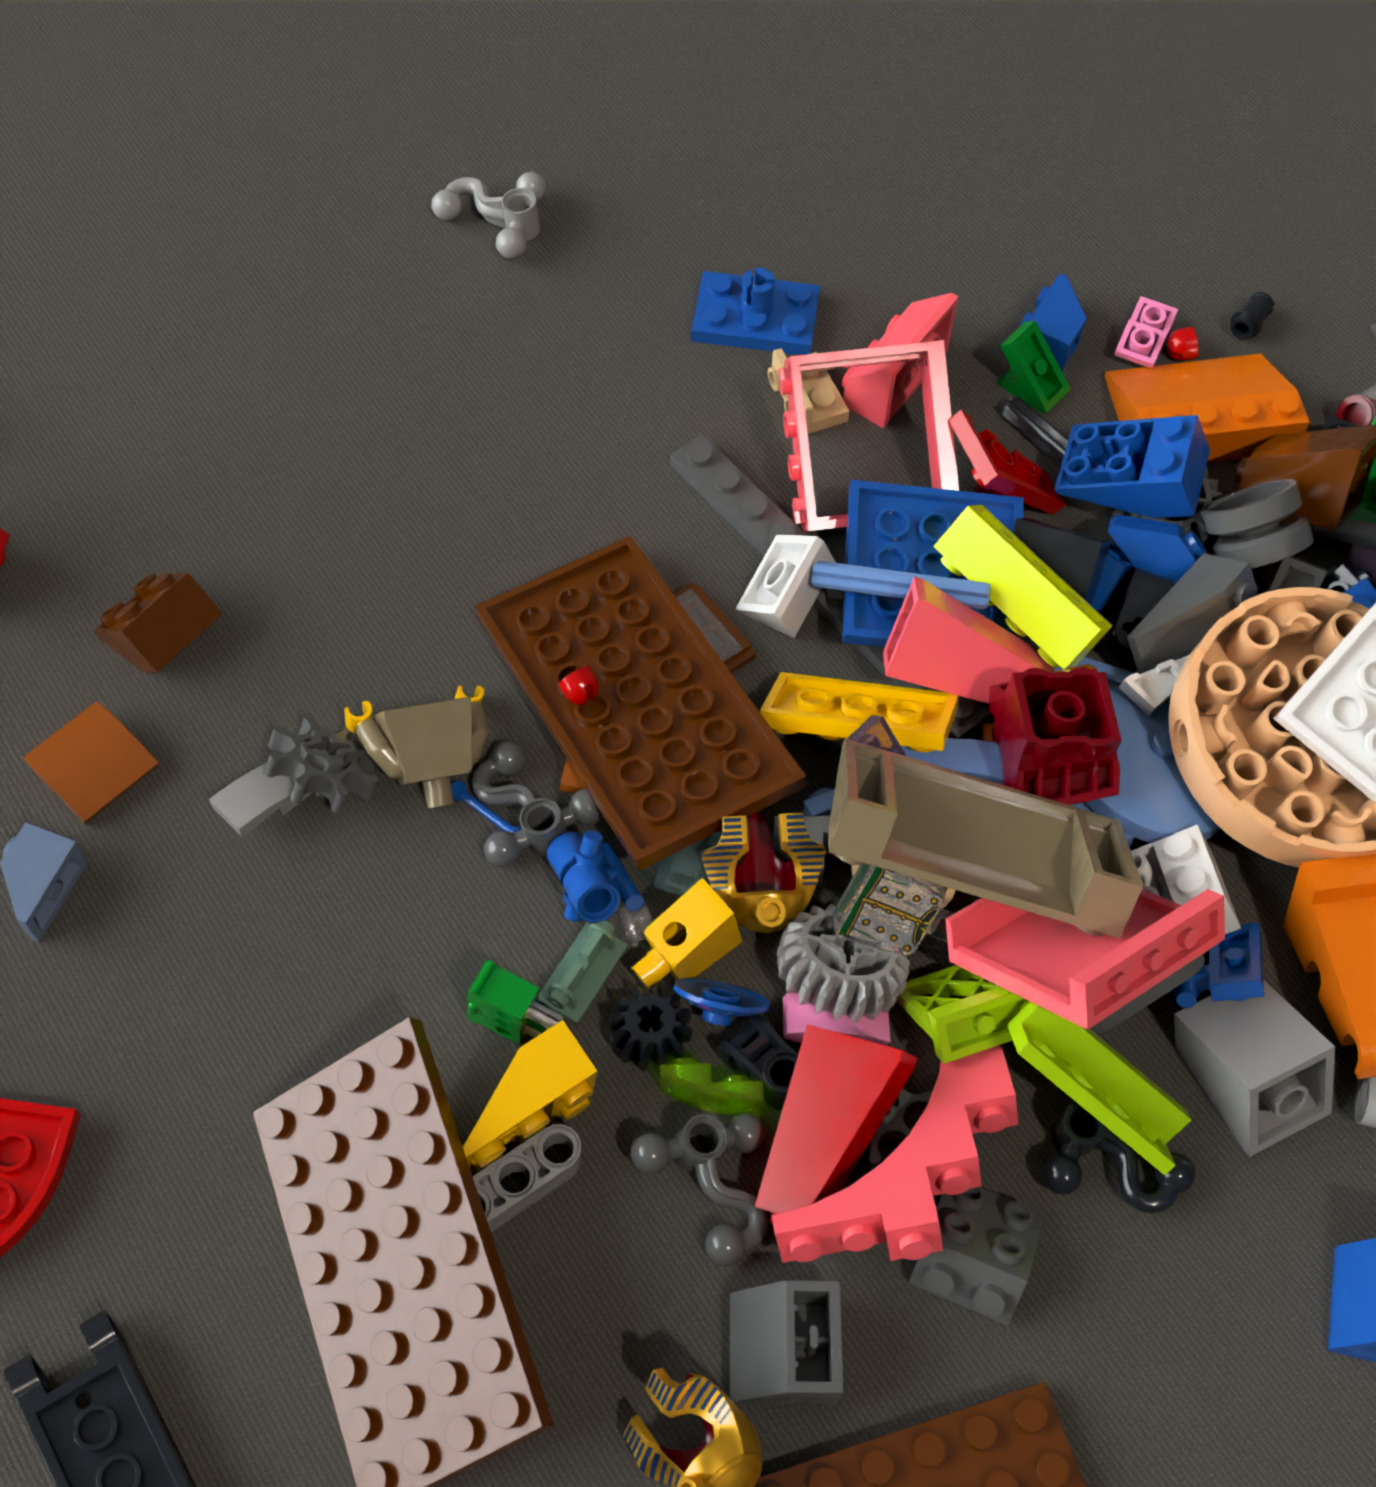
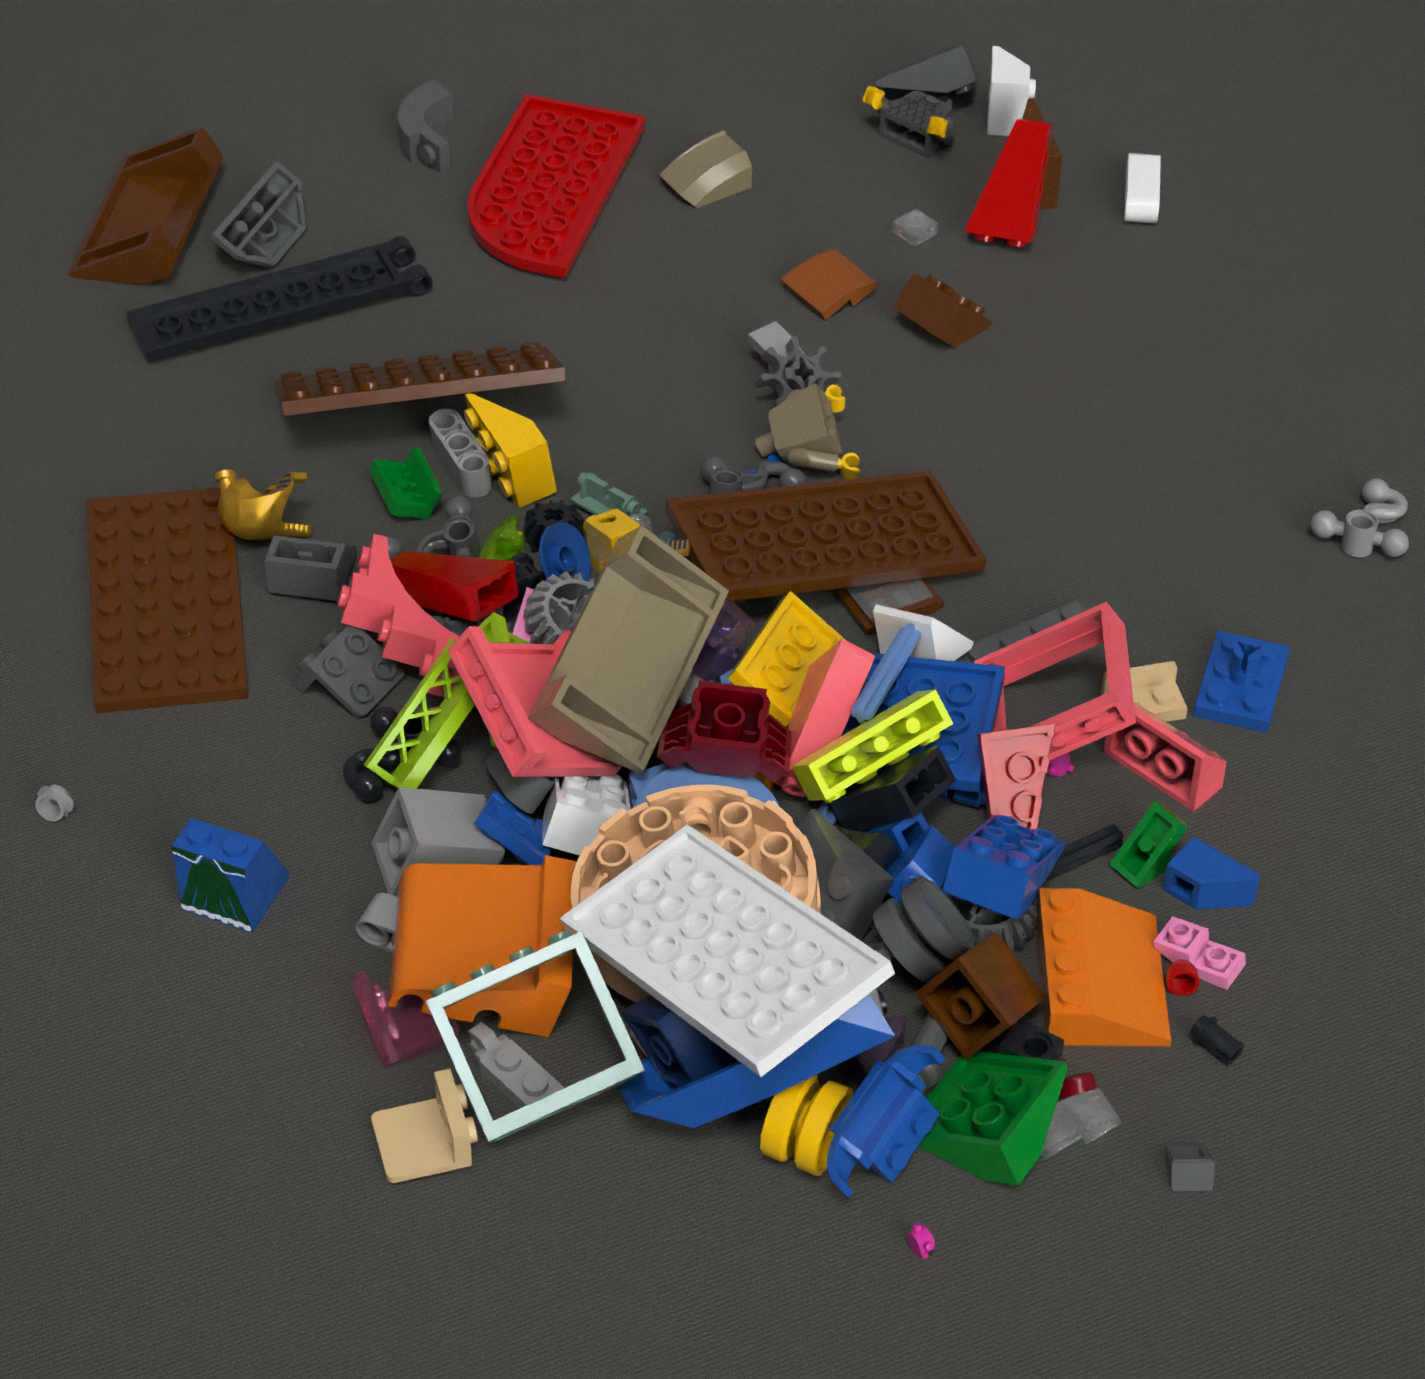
camera: 100 degrees right, 15 degrees down
sand blue slope [0,822,88,943] -> none
green piece [468,960,564,1045] -> none
blue pin [547,830,644,923] -> none
red hinge [558,665,599,705] -> none
none -> green bracket [369,448,441,519]
none -> dark pink piece [1047,752,1074,776]

